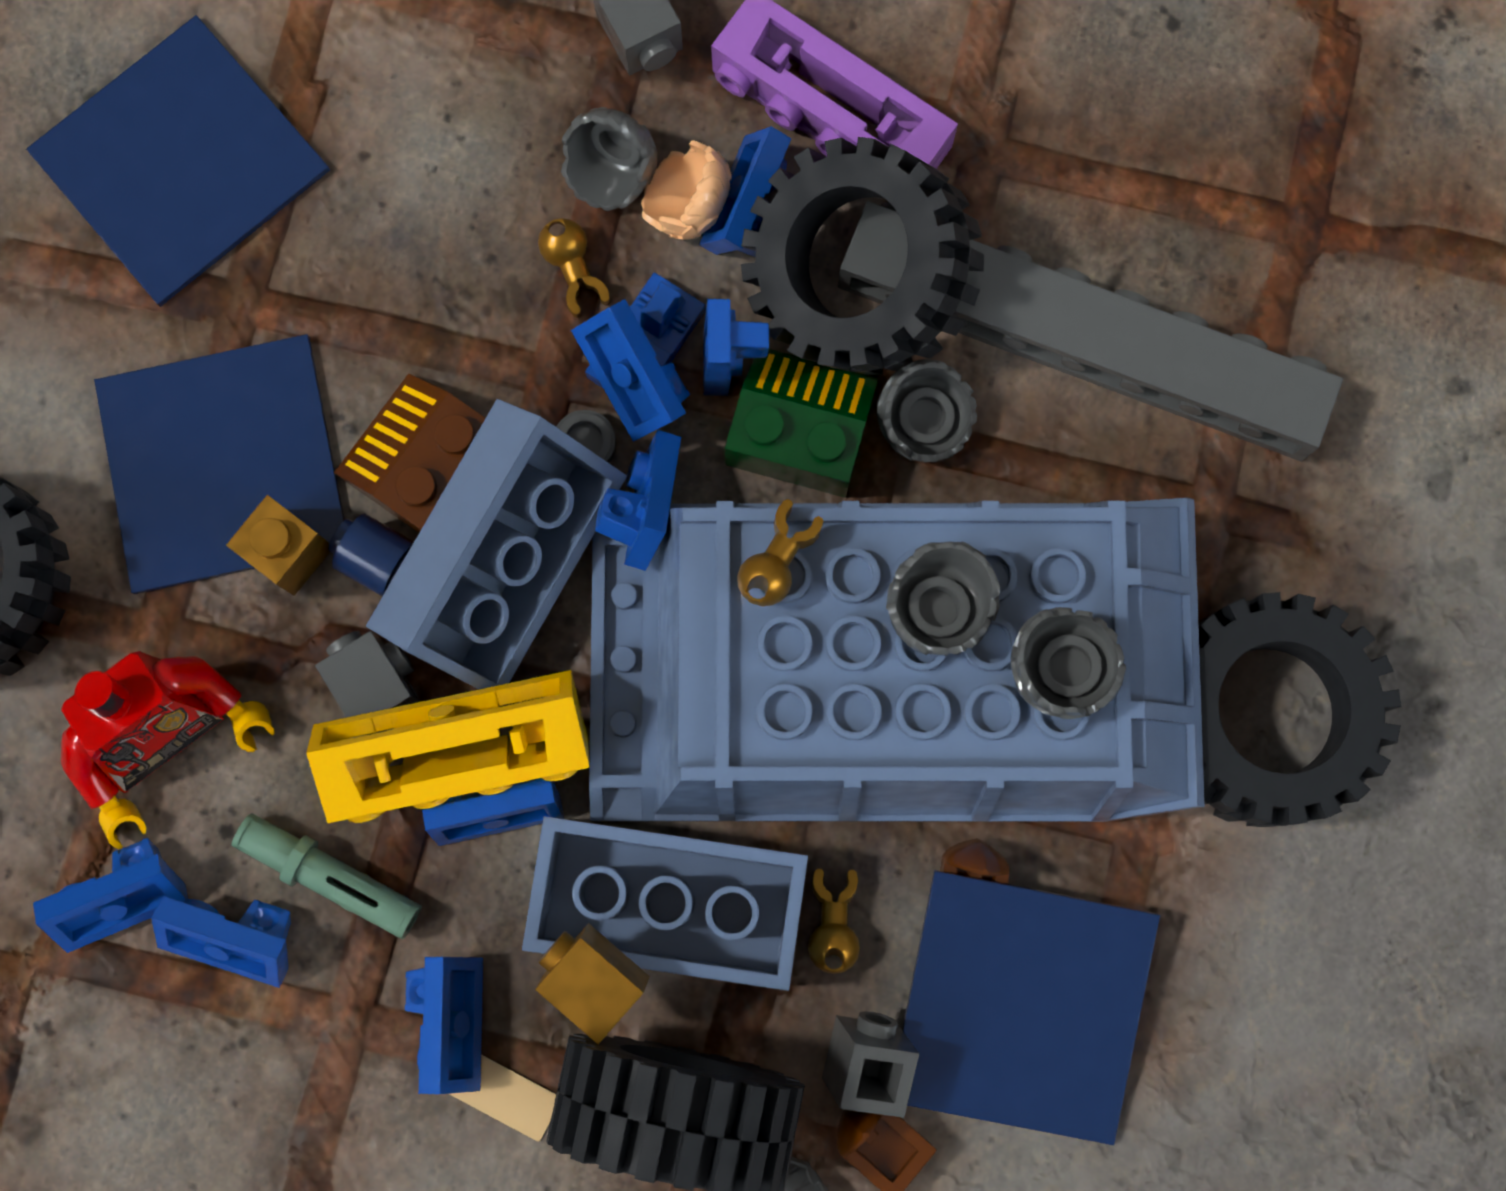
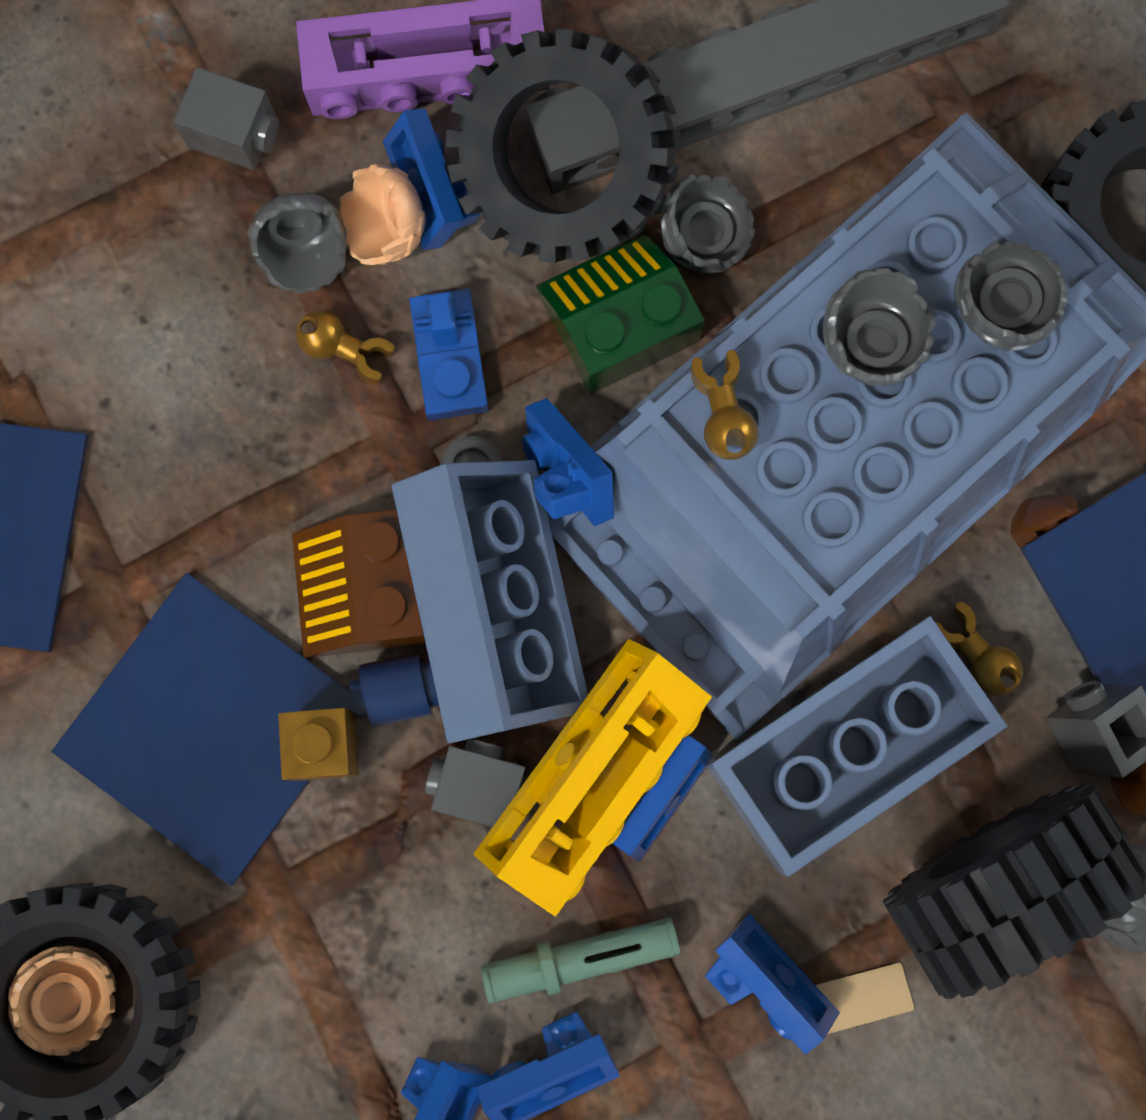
camera: 40 degrees left, 0 degrees up
red torso [61,651,275,849] -> none
pearl gold brick [535,923,650,1044] -> none
blue hinge [571,299,690,442] -> none
blue hinge [703,299,769,396] -> none

